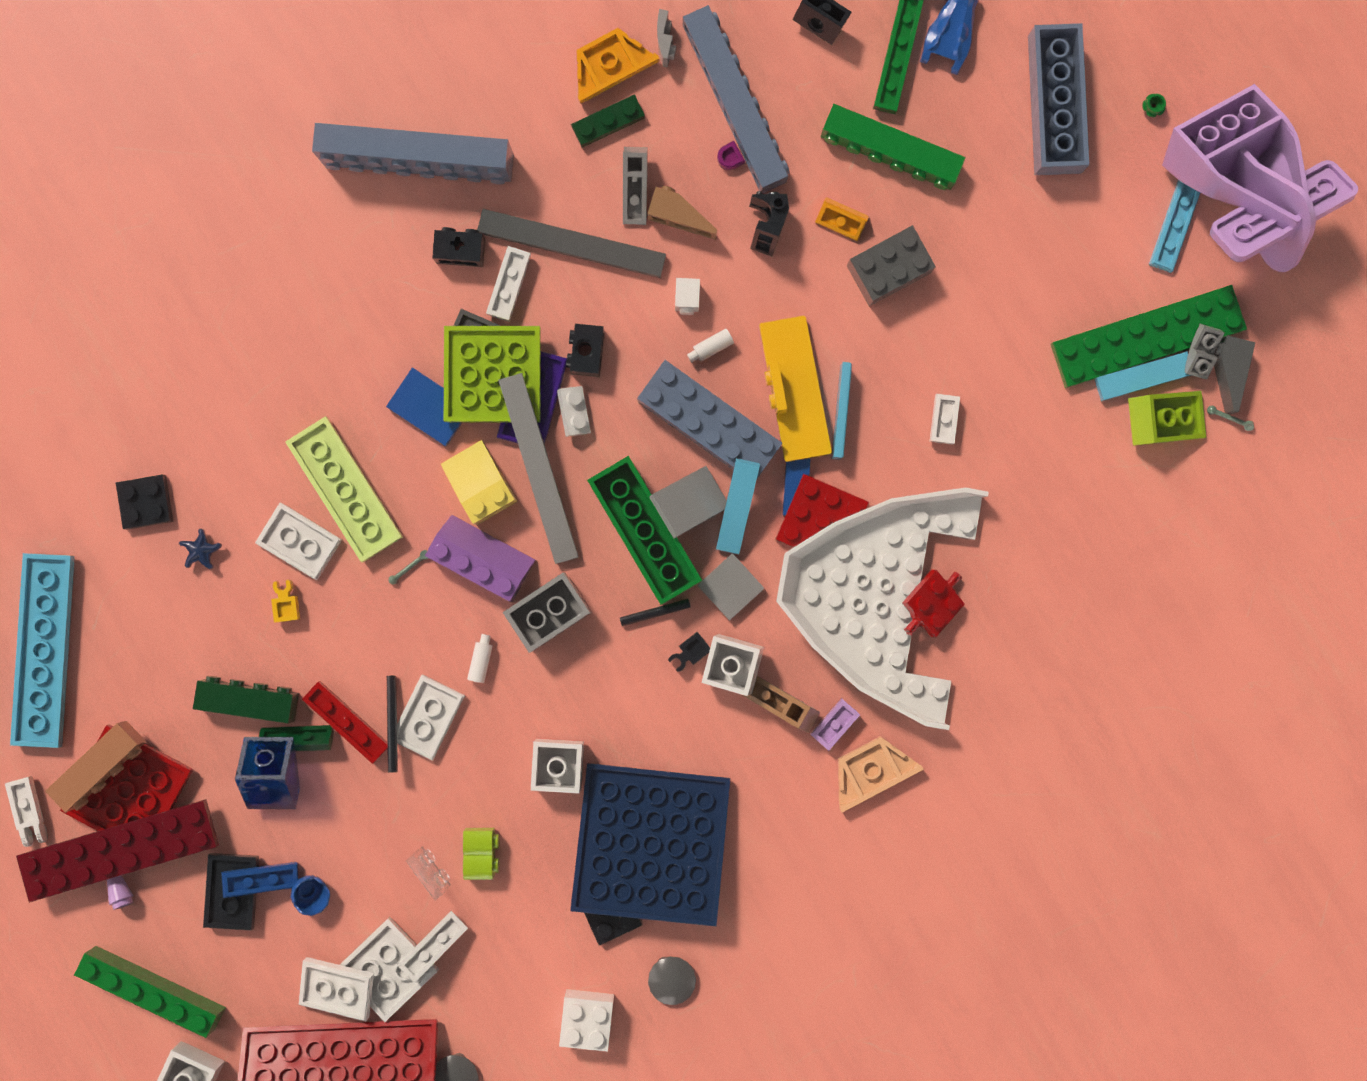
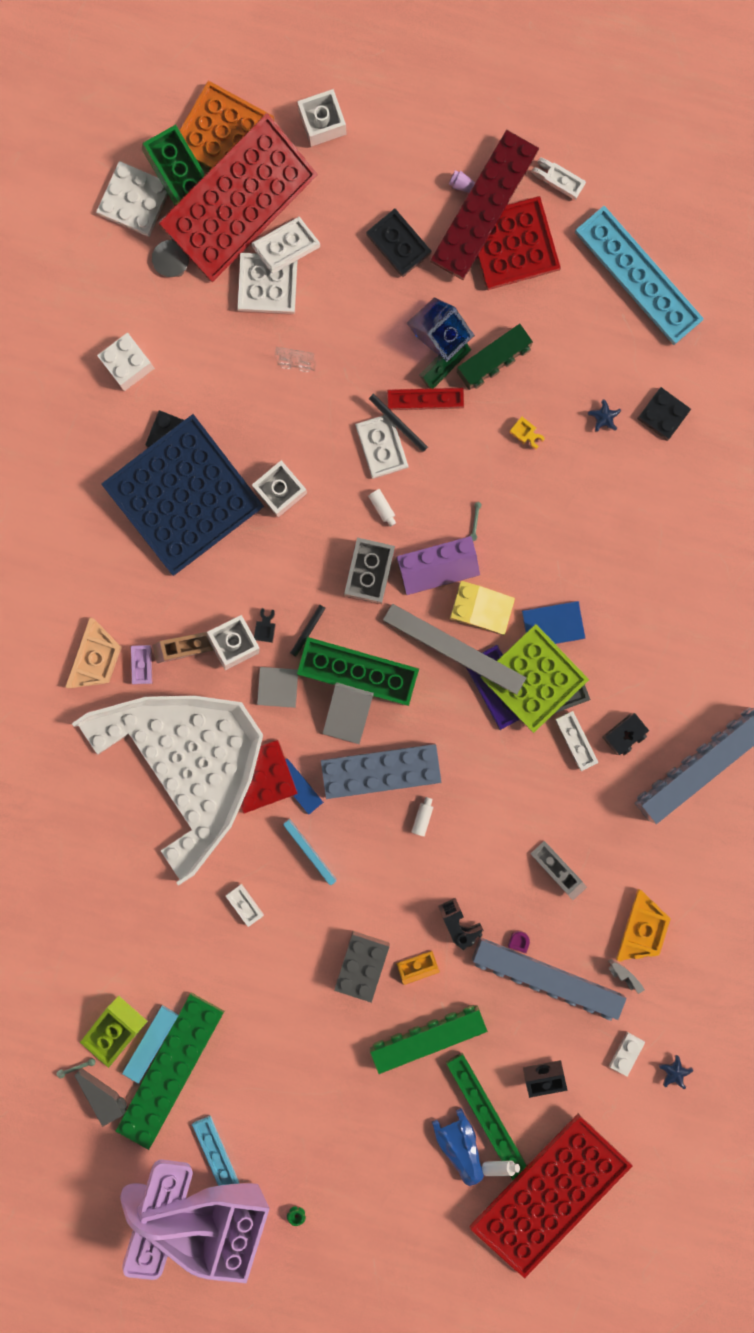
camera: 140 degrees right, 0 degrees up
nougat brick [45,721,146,813] -> none
green brick [74,946,226,1038] -> none
blue tile [221,862,298,898] -> none
white tile [255,502,343,580] -> none
yellowish green plate [285,416,403,563] -> none
blue hair [290,875,330,916] -> none
white plate [397,911,468,983] -> none
lime brick [463,828,499,880] -> none
dark grey tile [477,209,666,278] -> none
white plate [557,386,591,437] -> none
black brick [566,323,605,377] -> none
dark green plate [571,94,645,148] -> none
medium nougat slope [648,186,717,240] -> none
dark grey dish [648,956,696,1005] -> none
white brick [675,278,700,315] -> none
medium azure tile [716,458,760,554] -> none
yellow bracket [759,316,832,462] -> none
red plate [902,569,965,638] -> none
sand blue brick [1028,23,1089,175] -> none
light grey slope [1185,324,1224,379] -> none

